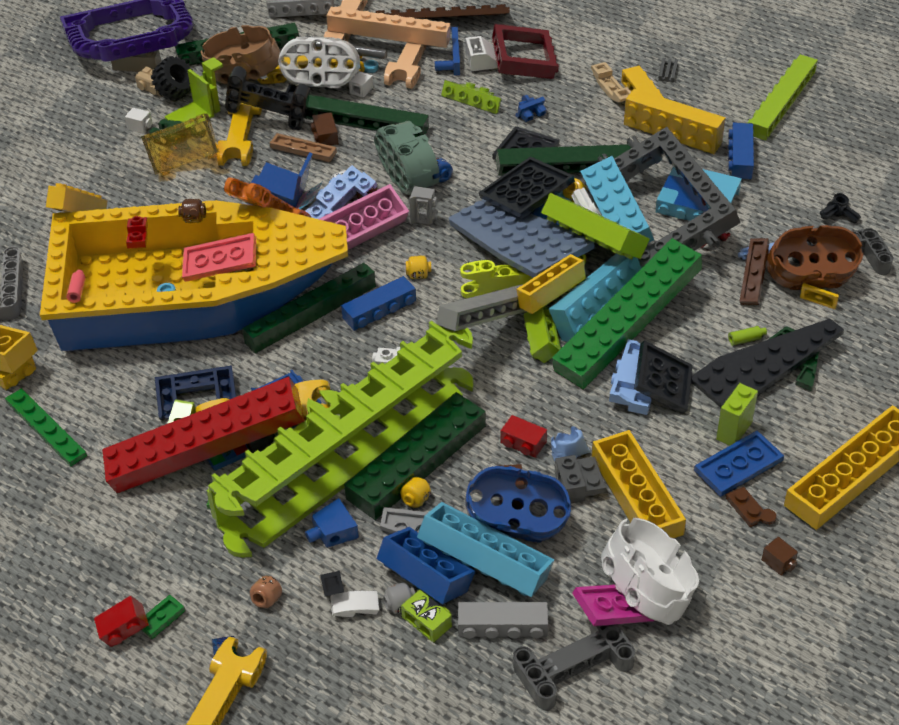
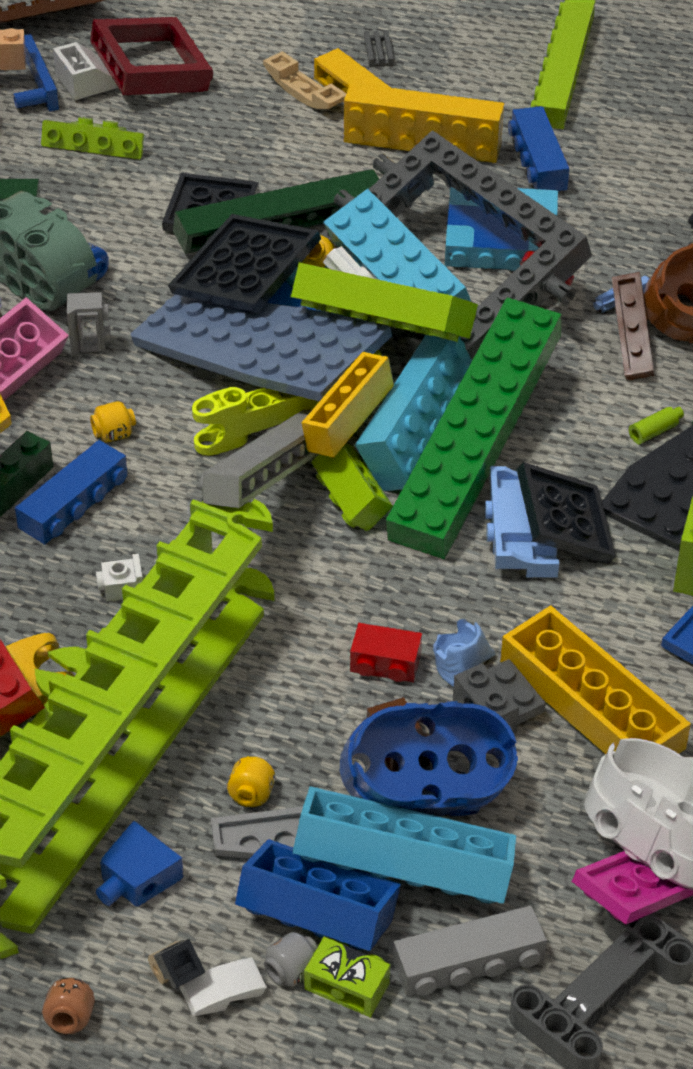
camera: 20 degrees left, 0 degrees up
dark green brick [344,392,486,521] -> none
blue hips [515,95,547,122] -> none

